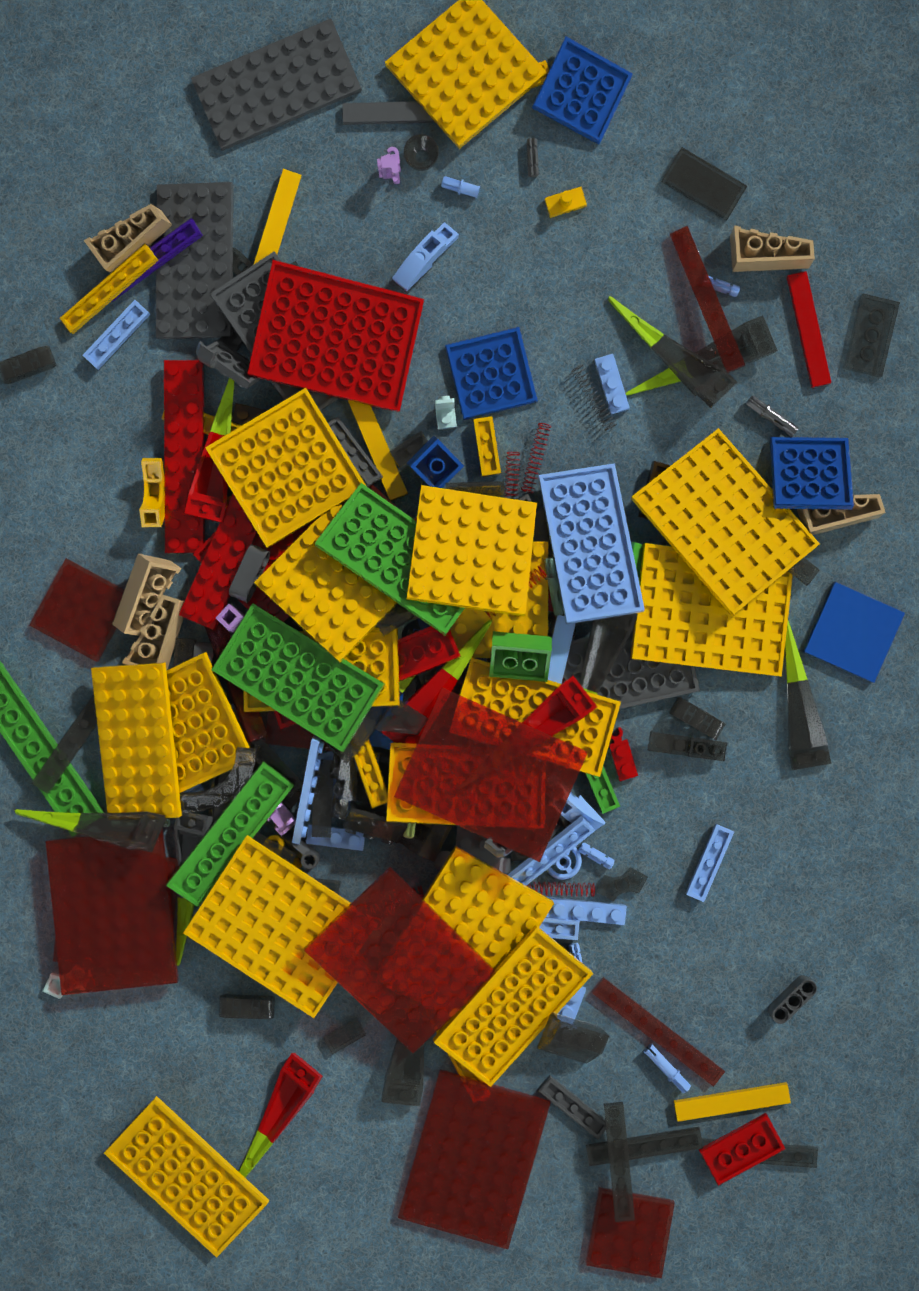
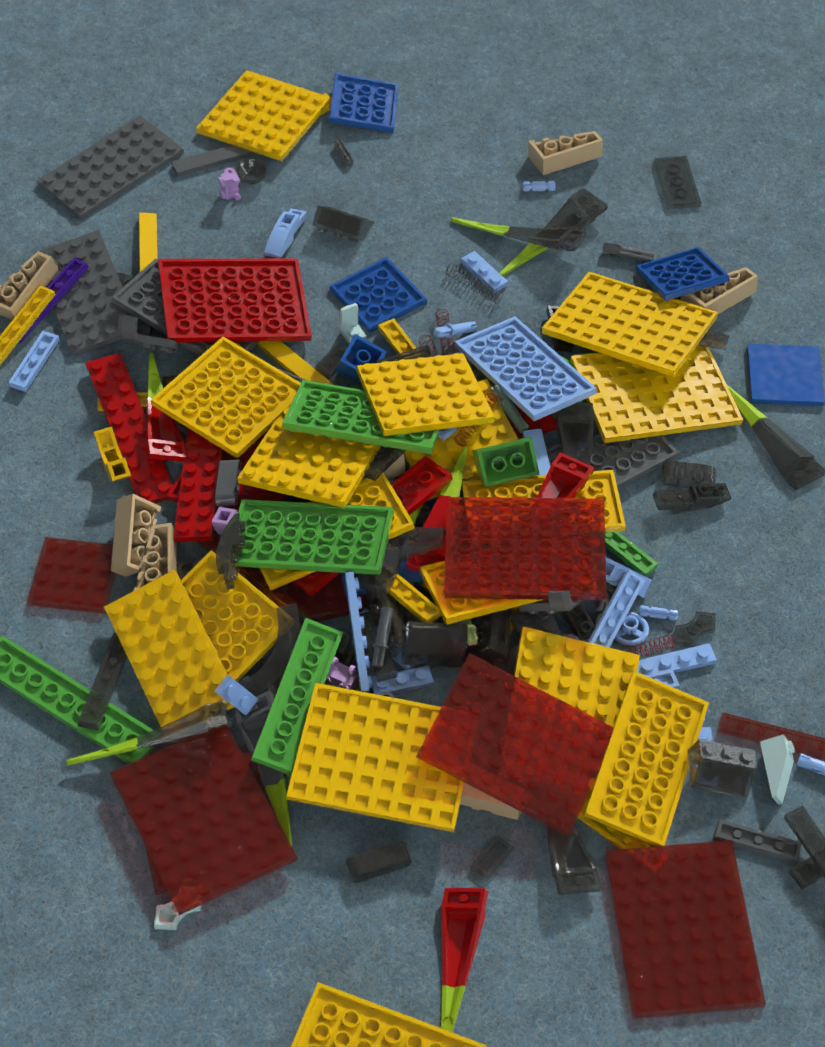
camera: 20 degrees left, 35 degrees down
light blue axle [441,176,480,198] -> none
yellow tile [544,187,587,218] -> none
red plate [609,727,638,781] -> none
clear smoke tile [662,147,747,221] -> none
clear red tile [670,226,745,374] -> none
light blue plate [685,823,734,902] -> none
red tile [787,271,832,388] -> none
none -> light blue plate [215,675,259,715]
none -> clear smoke slope [216,513,246,589]
none -> clear smoke slope [312,205,375,243]
none -> dark grey axle [372,607,394,667]
none -> light blue axle [433,321,477,338]
none -> light aqua slope [760,735,795,805]

